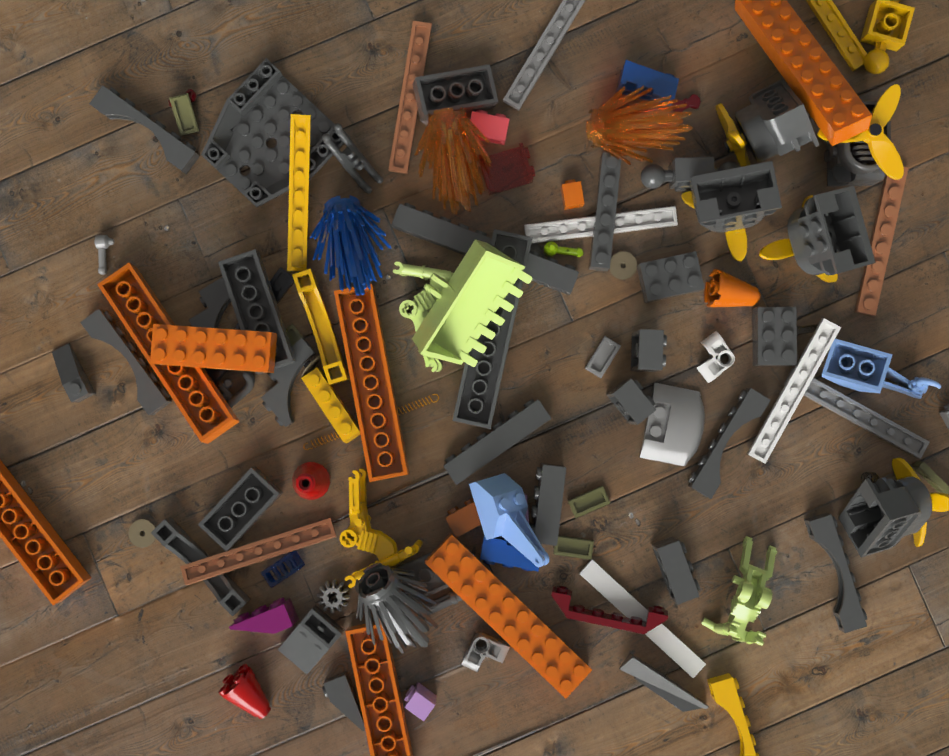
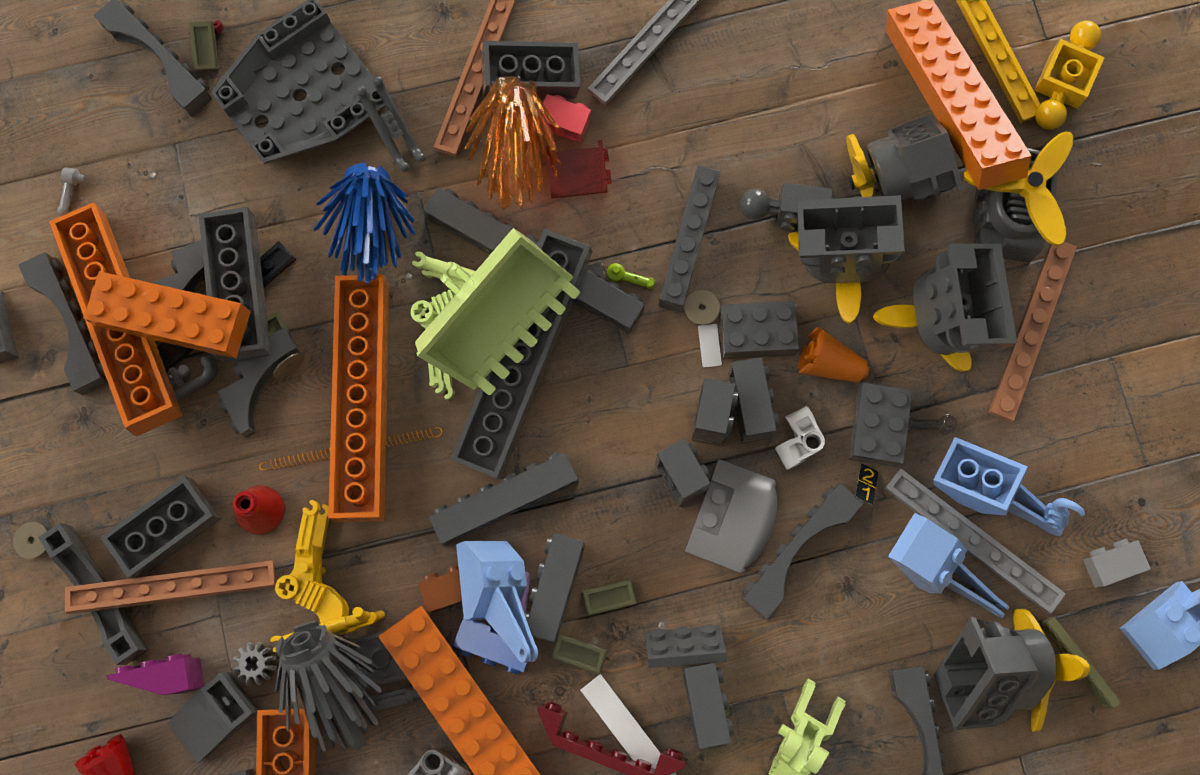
camera: 10 degrees right, 10 degrees down
clear blue slope [260,550,305,588] -> none
yellow plate [287,114,311,271] -> none
yellow arch [292,269,350,385] -> none
yellow brick [301,367,360,443] -> none
white tile [524,206,678,244] -> none
orange brick [561,179,585,210] -> none
light grey tile [584,336,621,378] -> none
clear orange plant [586,85,693,165] -> none
blue wedge [616,60,679,106] -> none
dark red piece [672,94,701,115] -> none
white plate [747,318,841,464] -> none
none -> dark grey plate [644,624,727,668]
none -> white sticker [698,324,722,367]
none -> dark grey brick [728,357,779,444]
none -> black sticker [855,464,878,505]
none -> light blue slope [888,513,1009,618]

